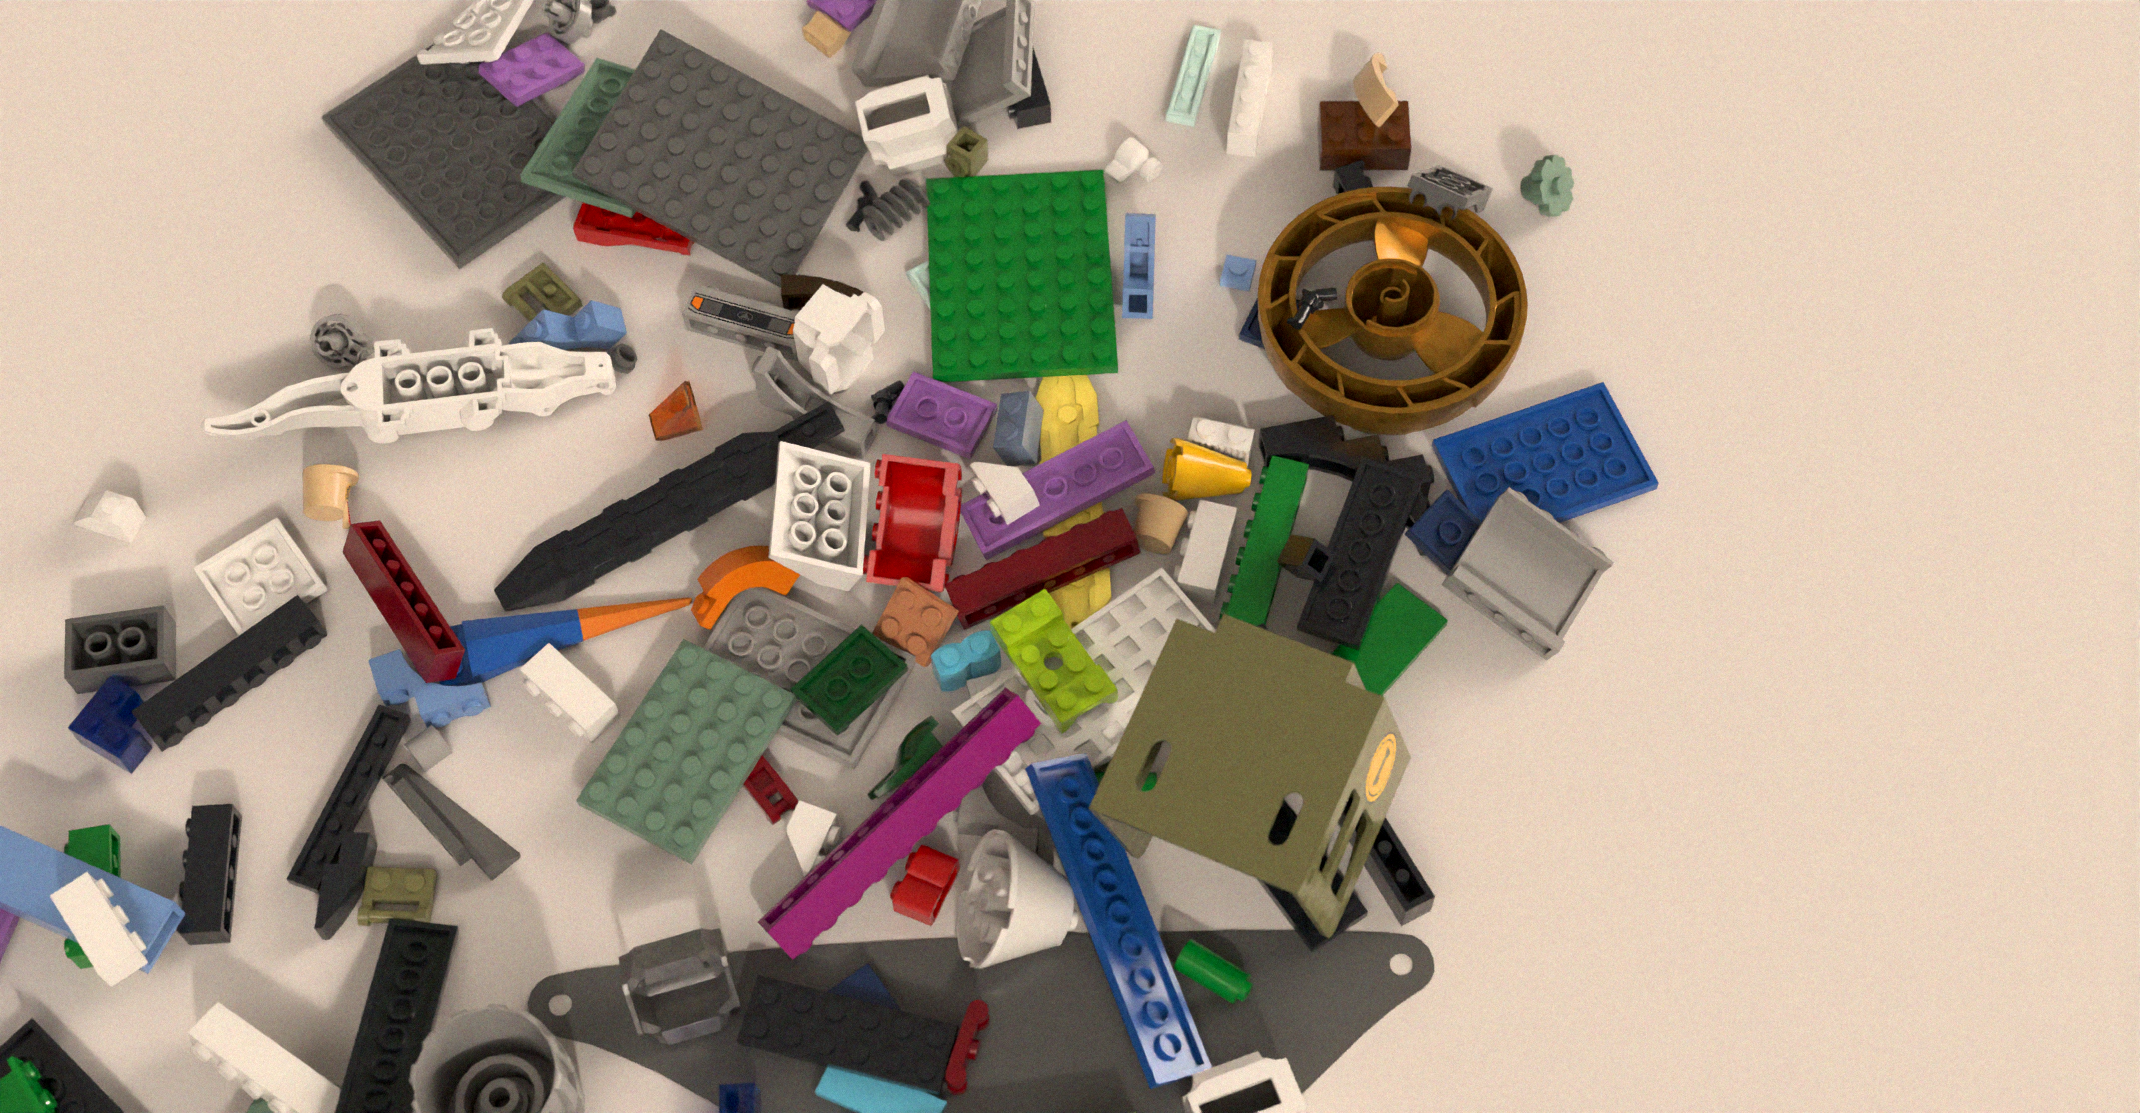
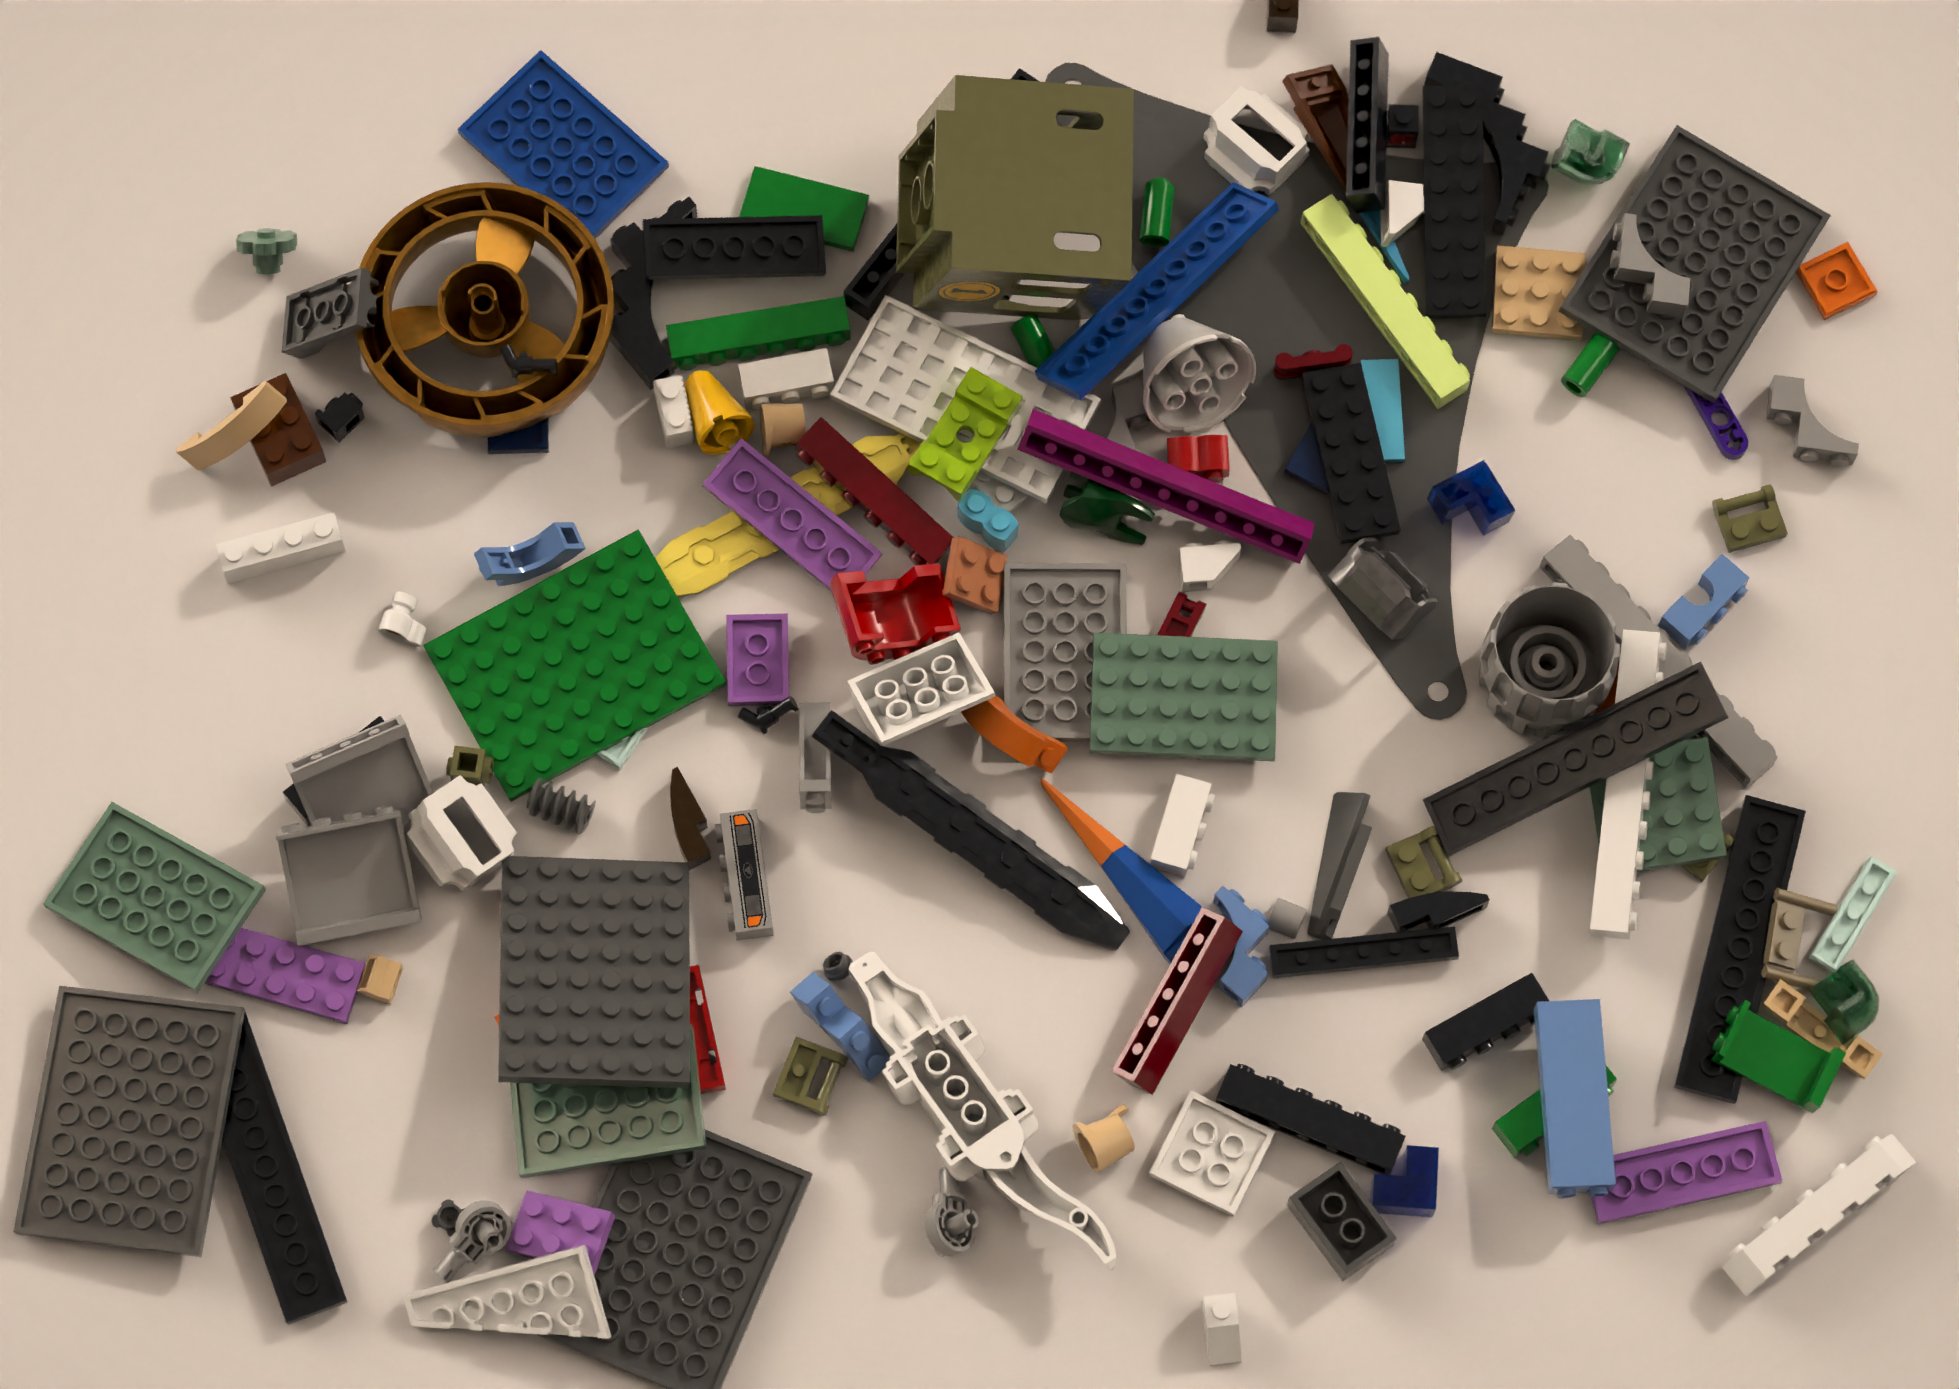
camera: 120 degrees left, 10 degrees up
white brick [50,872,148,987] -> none
clear orange slope [649,380,703,441] -> none
dark green plate [790,624,908,736] -> none
white piece [793,284,885,396] -> none
black piece [846,181,880,232] -> none
white slope [970,461,1040,525] -> none
sand blue brick [993,391,1044,466] -> none
light aqua tile [1166,25,1221,127] -> none
light blue plate [1220,255,1256,291] -> none
black brick [1277,534,1336,582] -> none
dark blue tile [1404,489,1481,575] -> none
light grey panel [1441,487,1614,660] -> none

